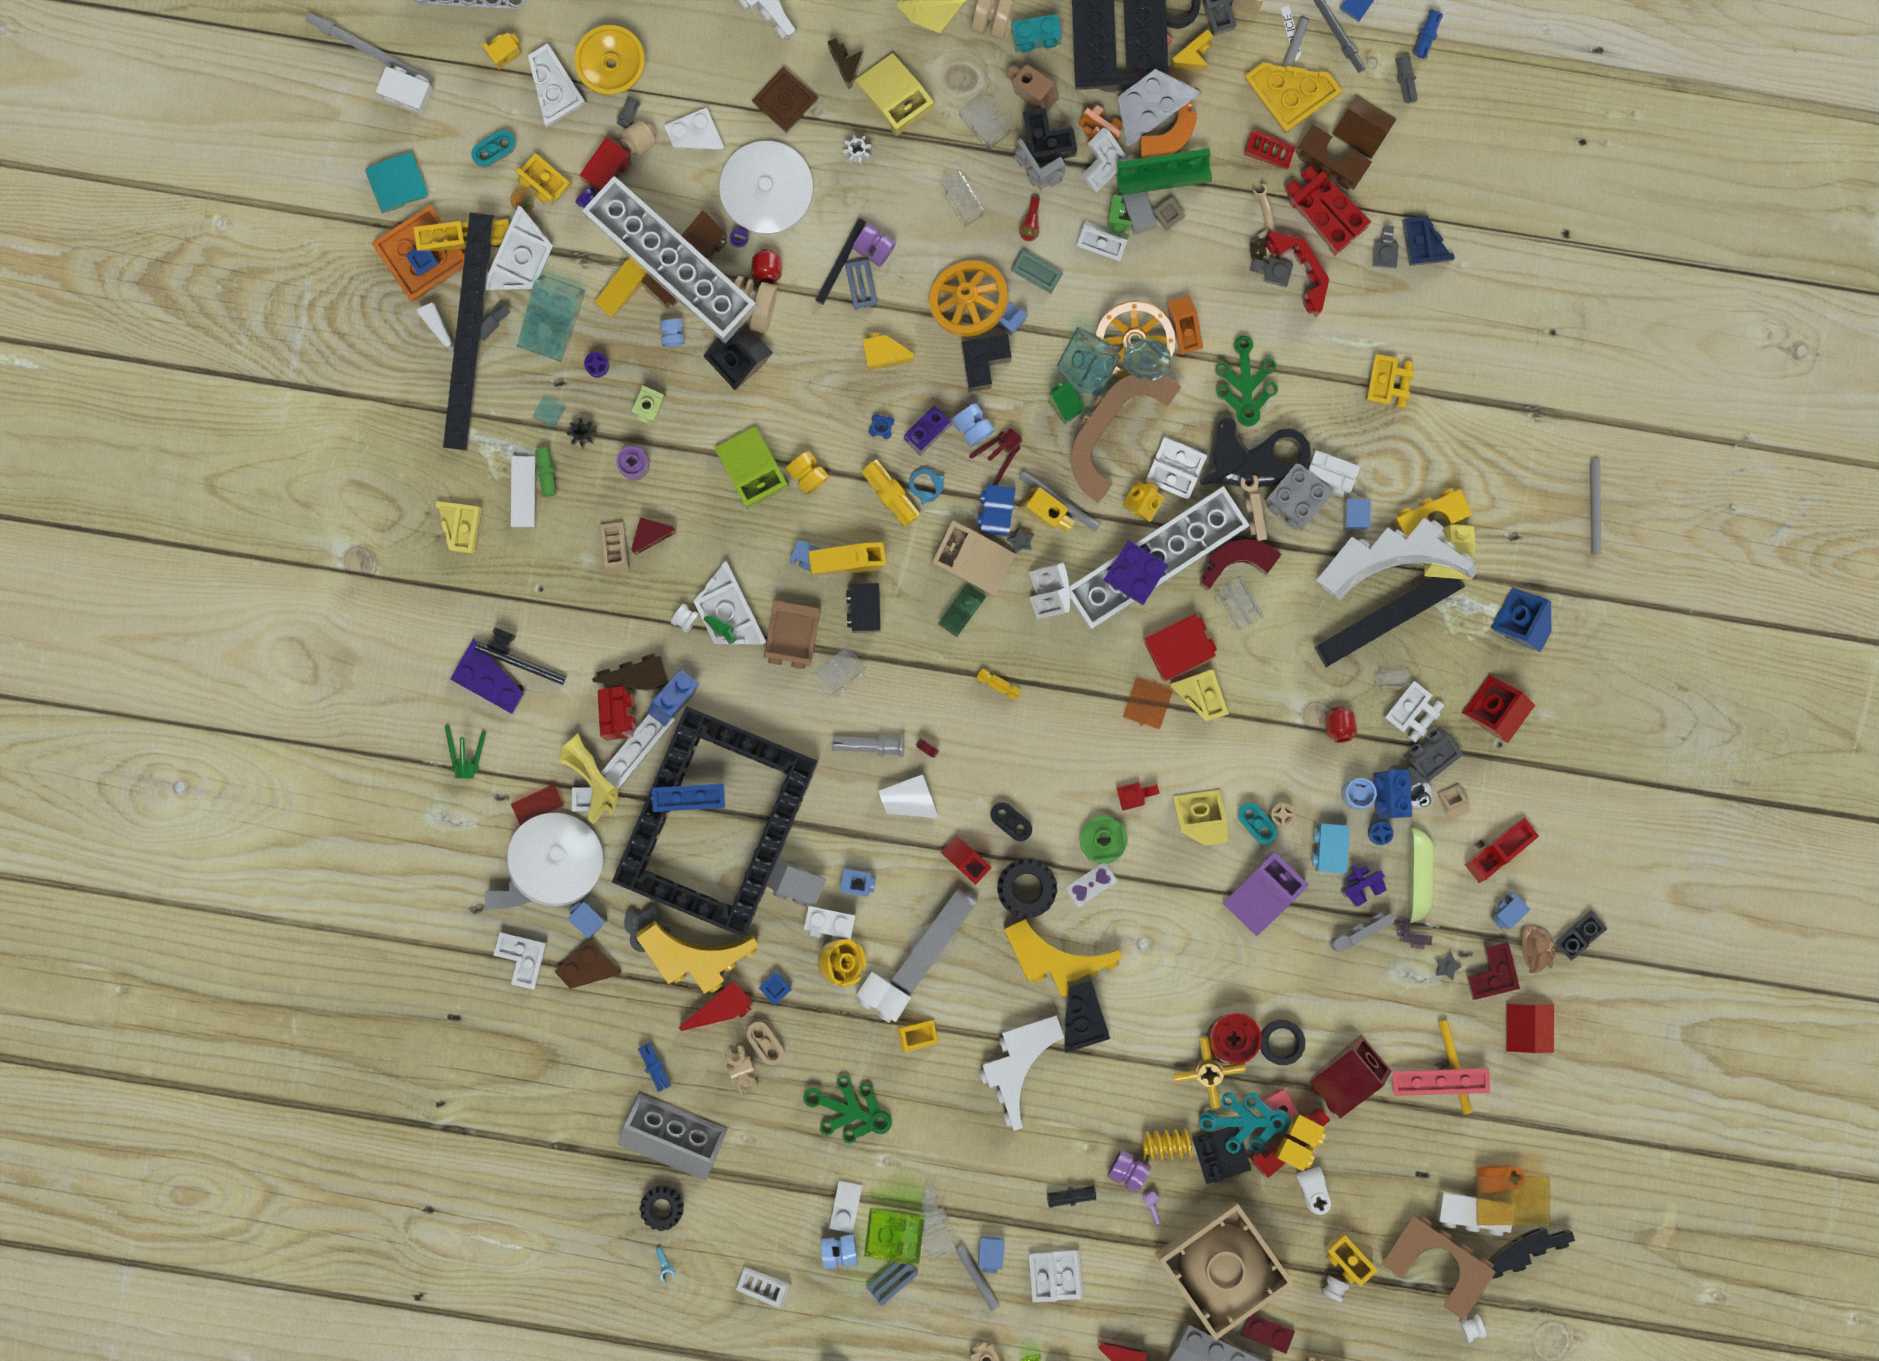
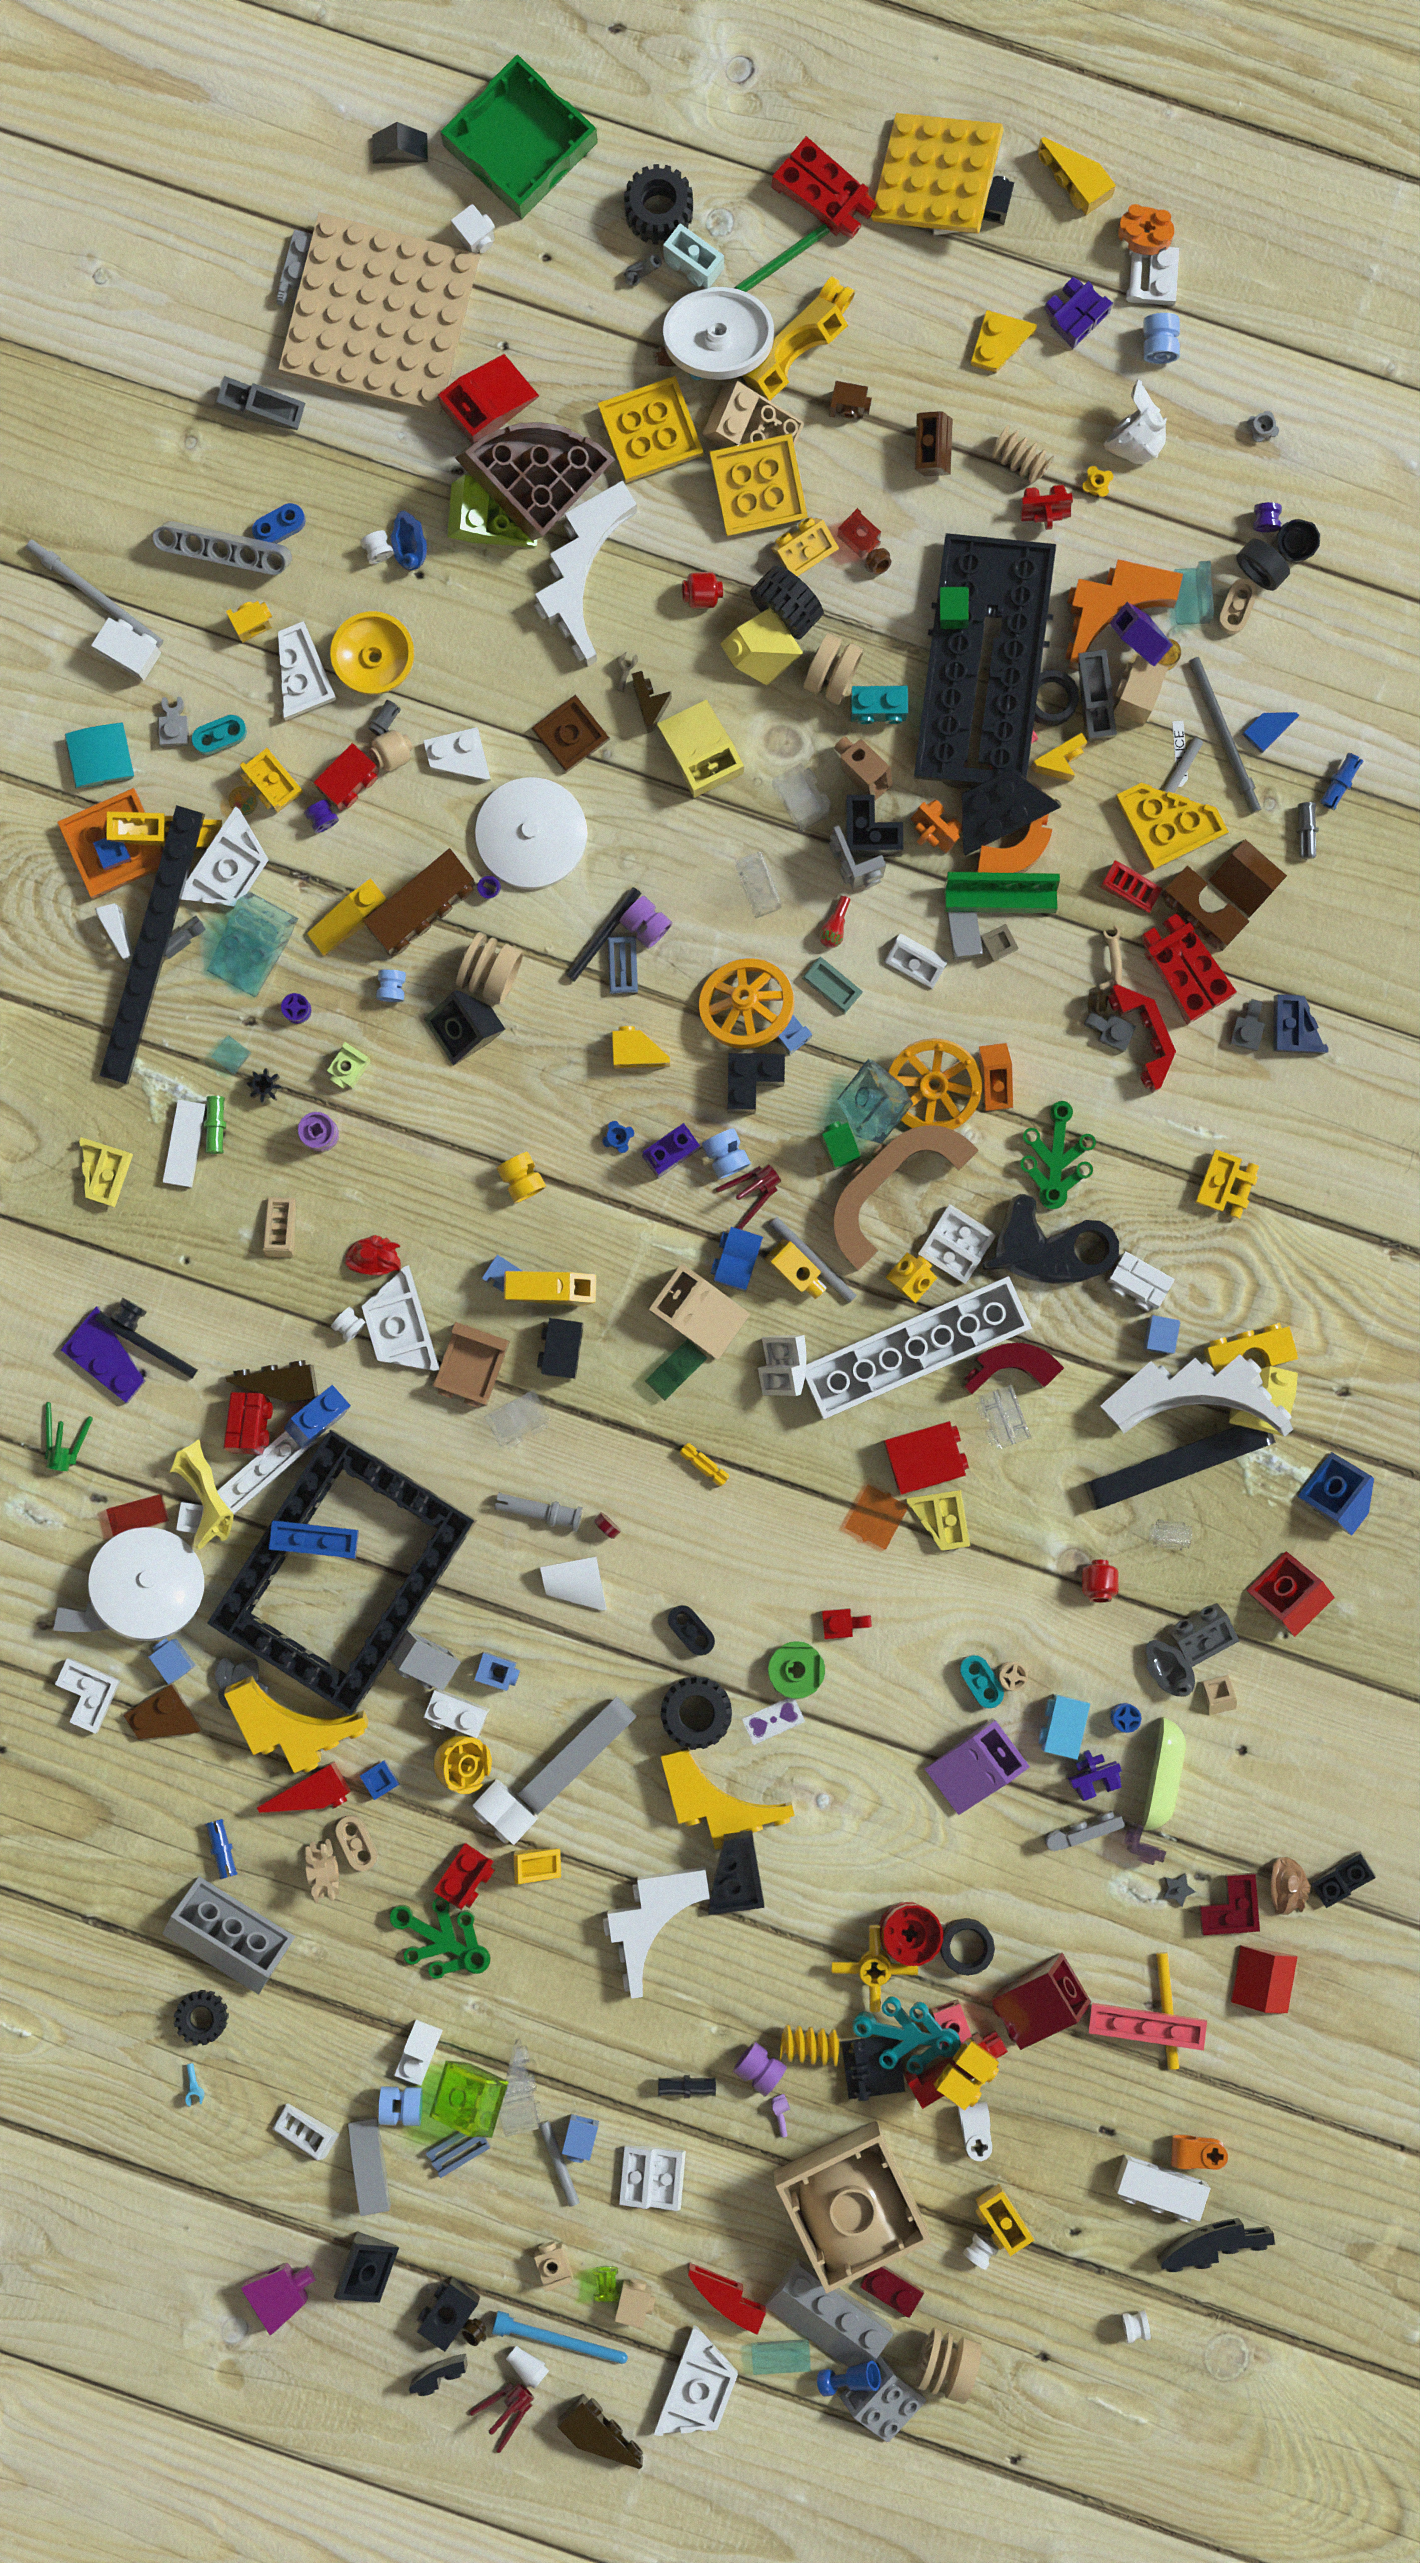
camera: 15 degrees right, 0 degrees up
white brick [582,176,757,343] -> none
dark red slope [631,517,676,556] -> none
green bar [703,616,737,644] -> none
lime slope [714,426,788,510] -> none
red head [751,249,782,284] -> none
white gear [843,135,872,165] -> none
yellow piece [861,459,921,527] -> none
clear piece [907,919,958,968] -> none
dark azure piece [909,468,945,505] -> none
red slope [941,836,992,885] -> none
dark grey piece [1007,527,1034,554] -> none
white plate [1081,127,1129,193] -> none
dark purple plate [1103,540,1169,606] -> none
bright green bracket [1107,194,1132,233] -> none
clear light blue tile [1124,339,1171,380] -> none
light yellow slope [1173,790,1229,846] -> none
tan plate [1239,475,1267,541] -> none
light grey bracket [1265,464,1332,531] -> none
light blue wheel [1341,778,1377,809] -> none
blue bracket [1373,770,1412,820] -> none
medium nougat arch [1382,1216,1496,1321] -> none
white plate [1384,681,1444,743] -> none
red slope [1464,818,1539,883] -> none
clear yellow tile [1476,1176,1550,1226] -> none
medium blue brick [1491,892,1531,929] -> none
none -> light grey plate [159,697,189,747]
none -> red hat [345,1235,401,1275]
none -> light grey slope [348,2117,391,2216]
none -> red bracket [433,1843,495,1910]
none -> dark tan hand [617,652,638,693]

